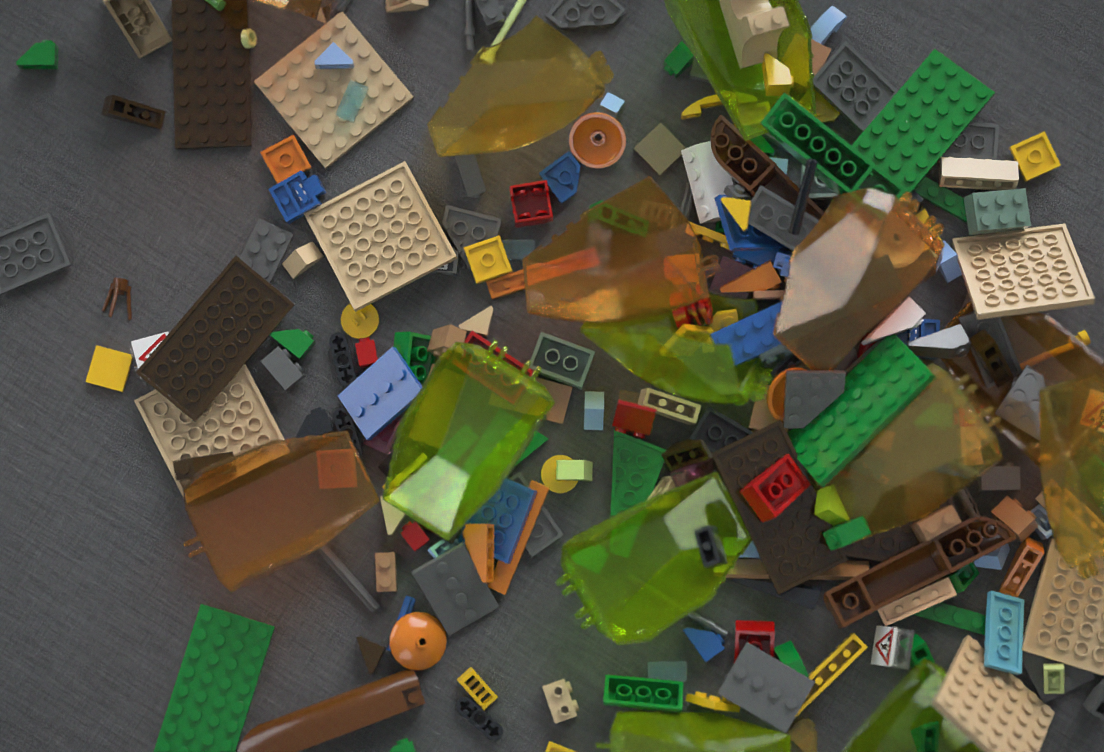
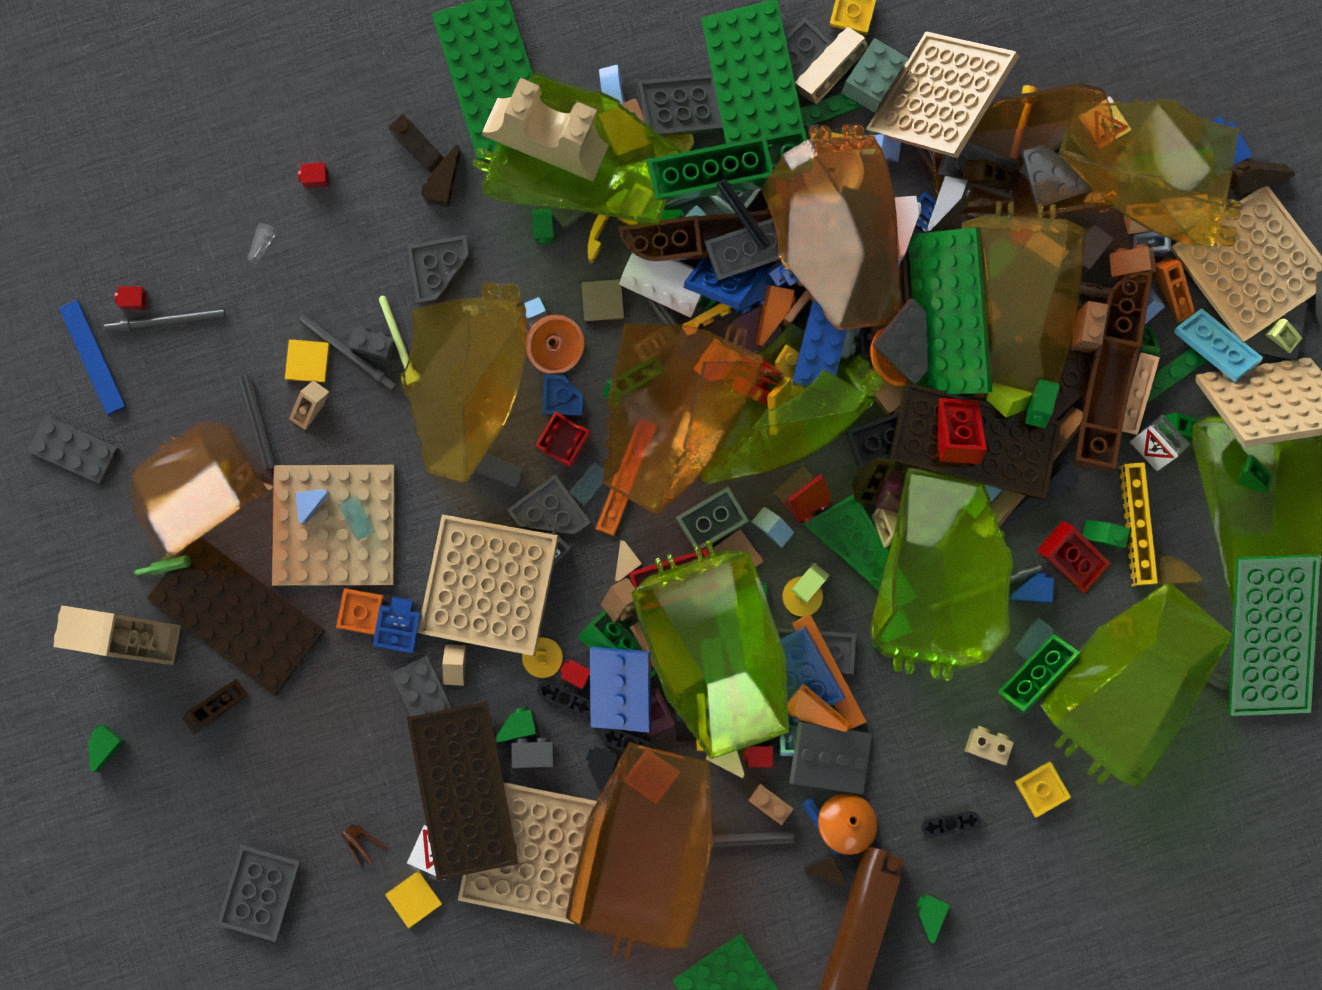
camera: 50 degrees left, 0 degrees up
dark brown slope [173,451,237,482] -> none
yellowish green tile [241,29,257,48] -> none
yellow slope [457,667,498,710] -> none
yellow tile [464,235,512,284] -> none
tan brick [637,388,701,425] -> none
yellow plate [685,691,740,712] -> none
black brick [693,525,728,569] -> none
dark grey plate [718,642,815,733] -> none
yellow slope [720,197,752,232] -> none
dark grey plate [723,184,751,200] -> none
yellow slope [762,53,794,96] -> none

